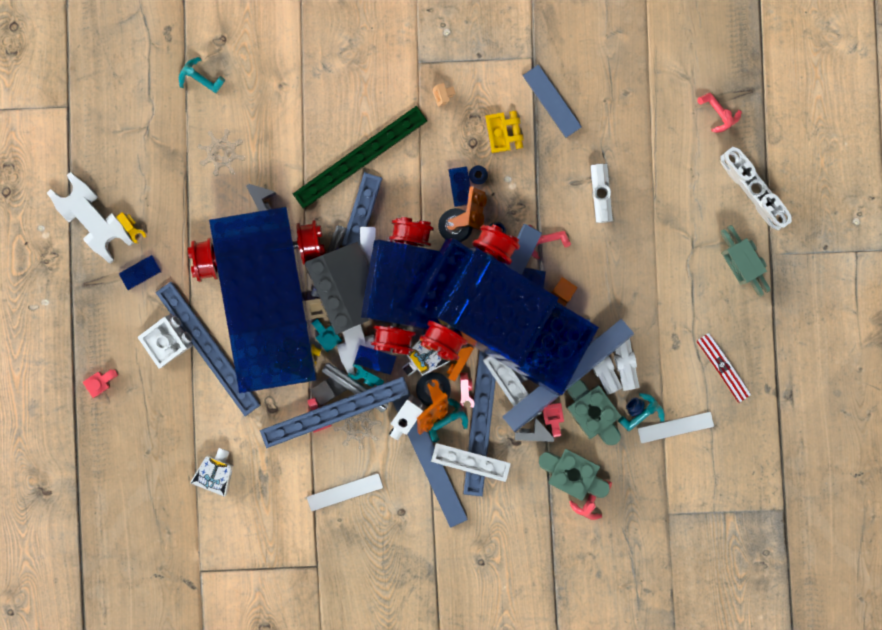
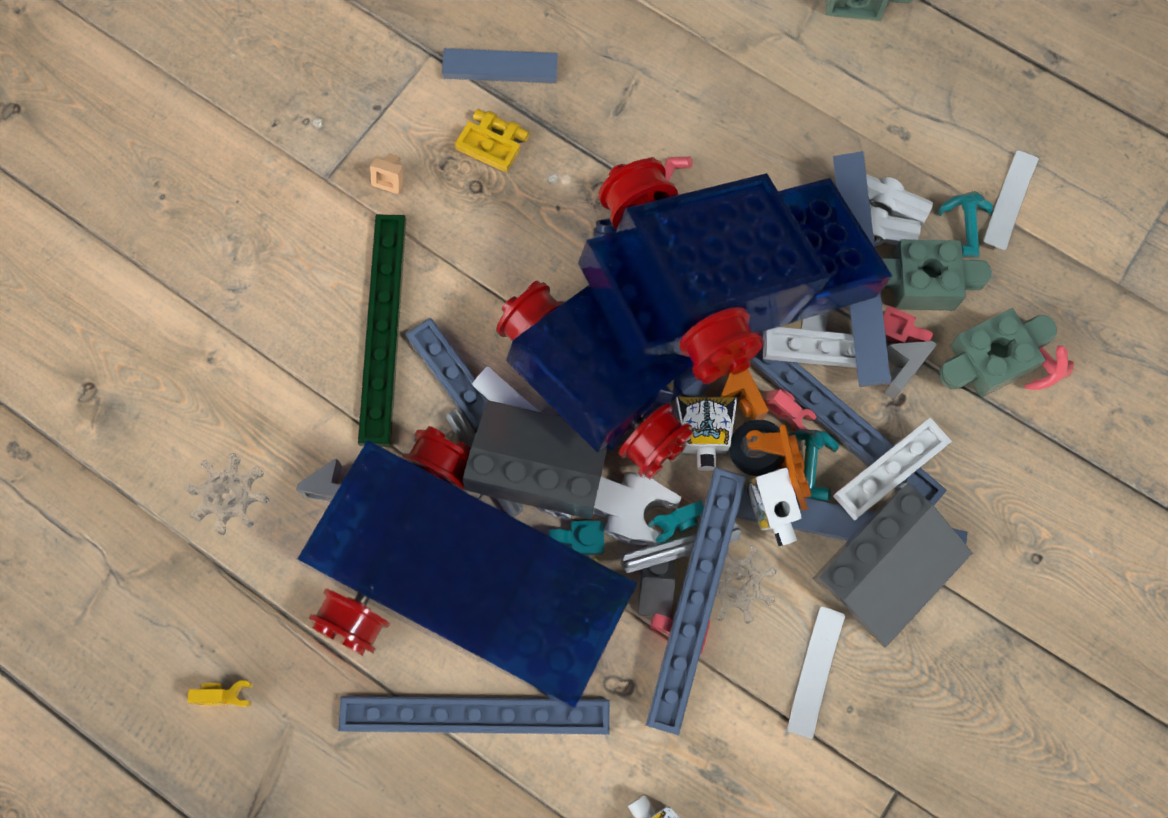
camera: 55 degrees left, 15 degrees down
white piece [47,172,134,264] -> none
clear blue plate [119,255,162,291] -> none
white plate [138,314,193,369] -> none
teal piece [178,57,225,93] -> none
tan plate [305,299,327,320] -> none
clear blue plate [354,345,397,375] -> none
plate [438,186,487,243] -> none
clear blue plate [448,166,470,208] -> none
dark blue plate [469,165,488,185] -> none
white piece [590,164,613,223] -> none
dark blue plate [626,398,645,416] -> none
sticker [697,333,751,403] -> none
none -> dark grey piece [812,482,973,648]

